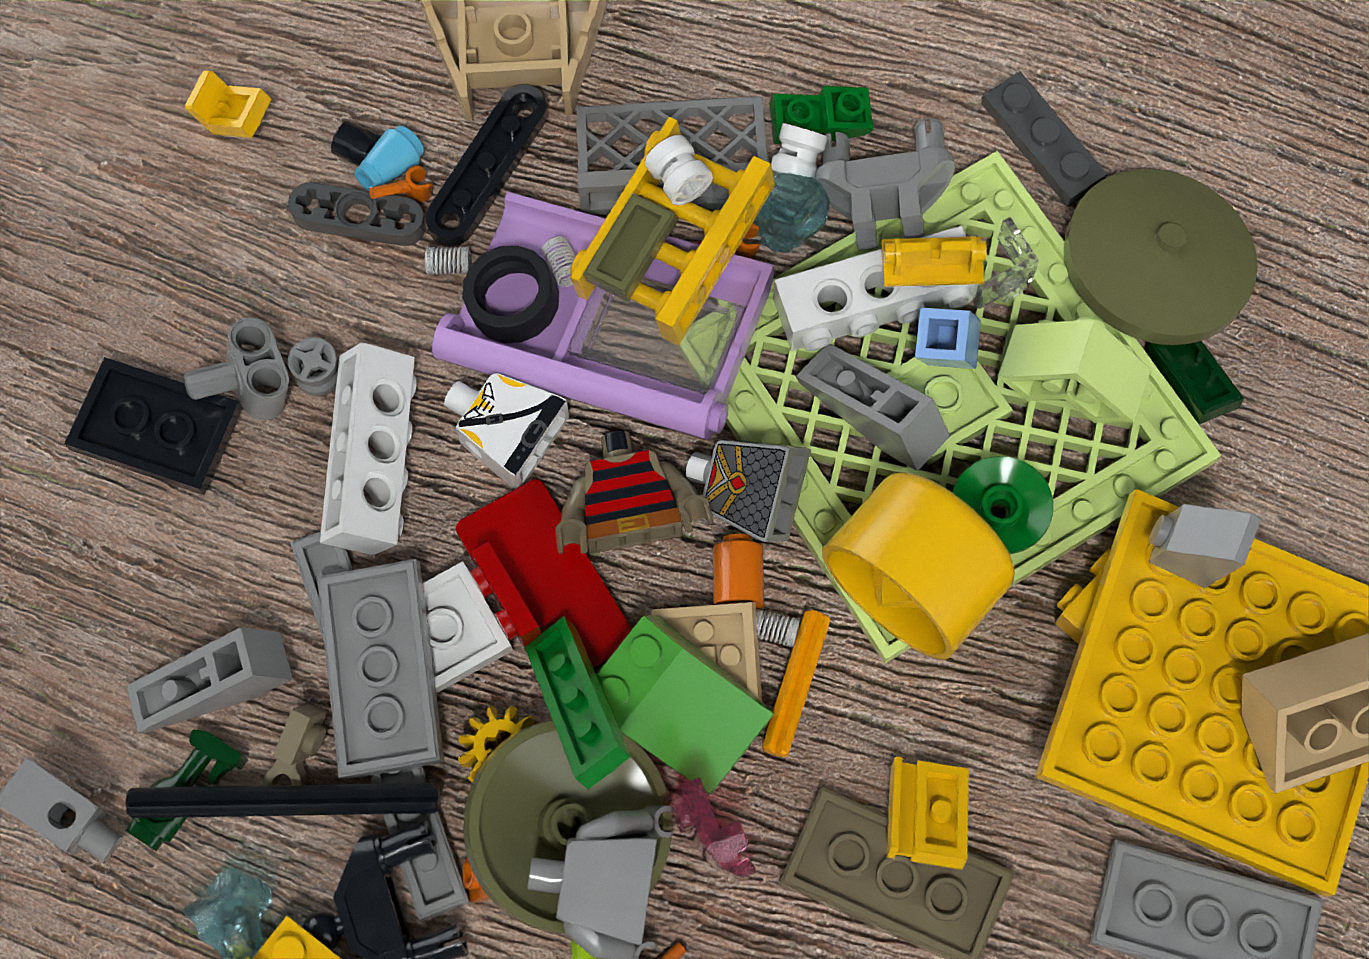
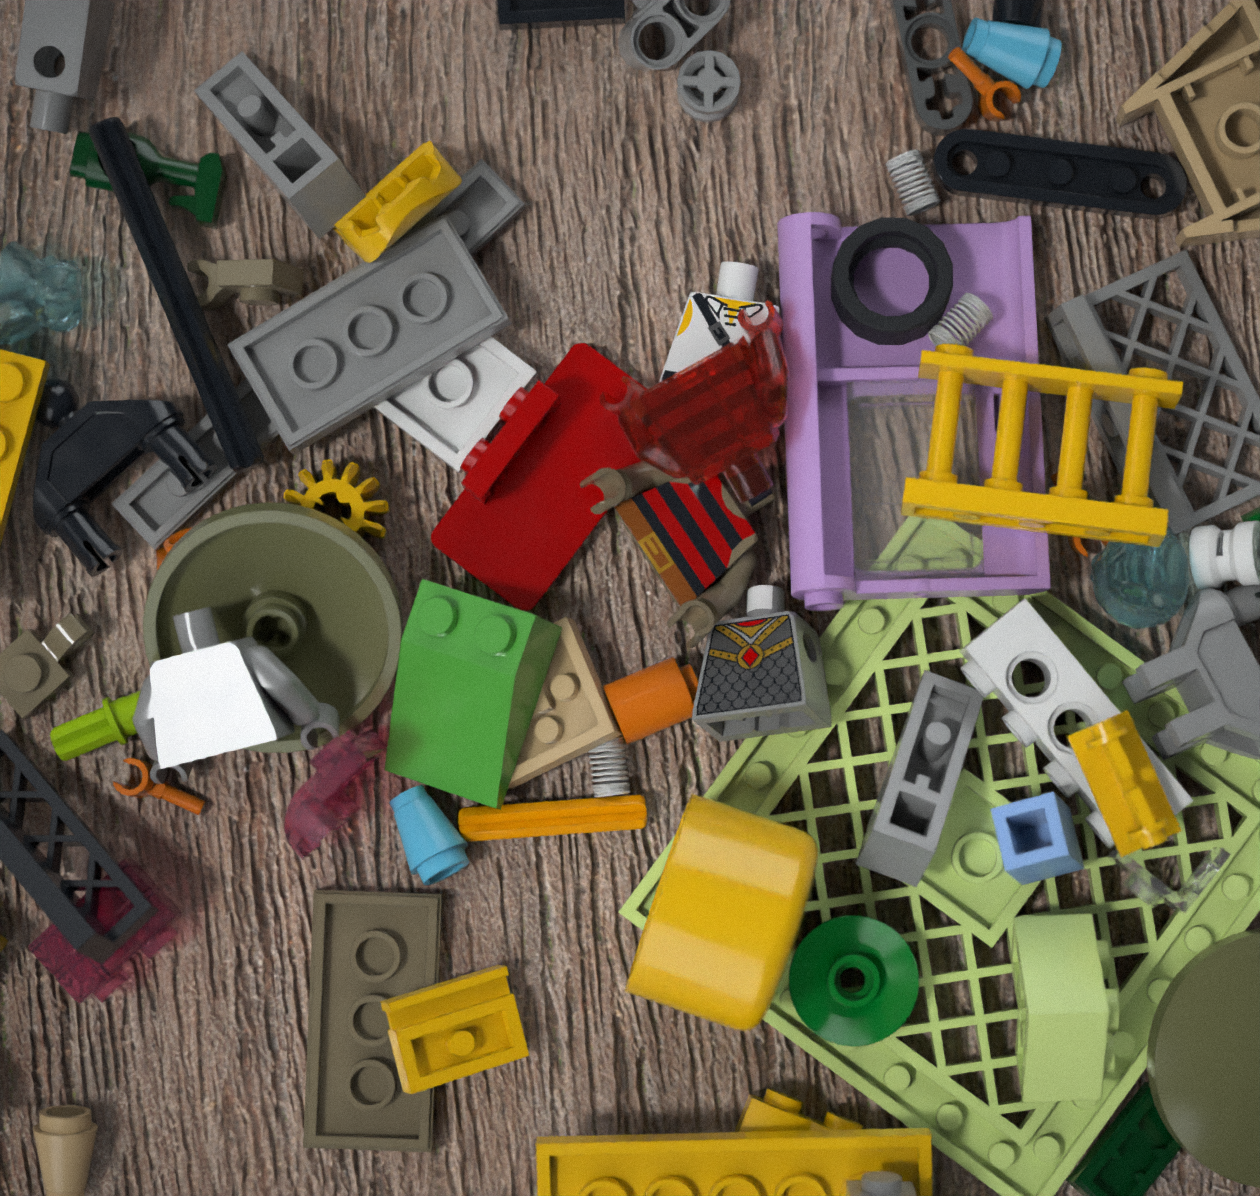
camera: 70 degrees right, 15 degrees up
white brick [320,342,416,555] -> none
green plate [525,616,631,790] -> none
olive tile [583,193,678,302] -> none
white wheel [645,135,713,205] -> none
none -> yellow slope [333,140,462,263]
none -> medium azure cone [389,785,470,886]
none -> clear red torso [599,300,789,503]

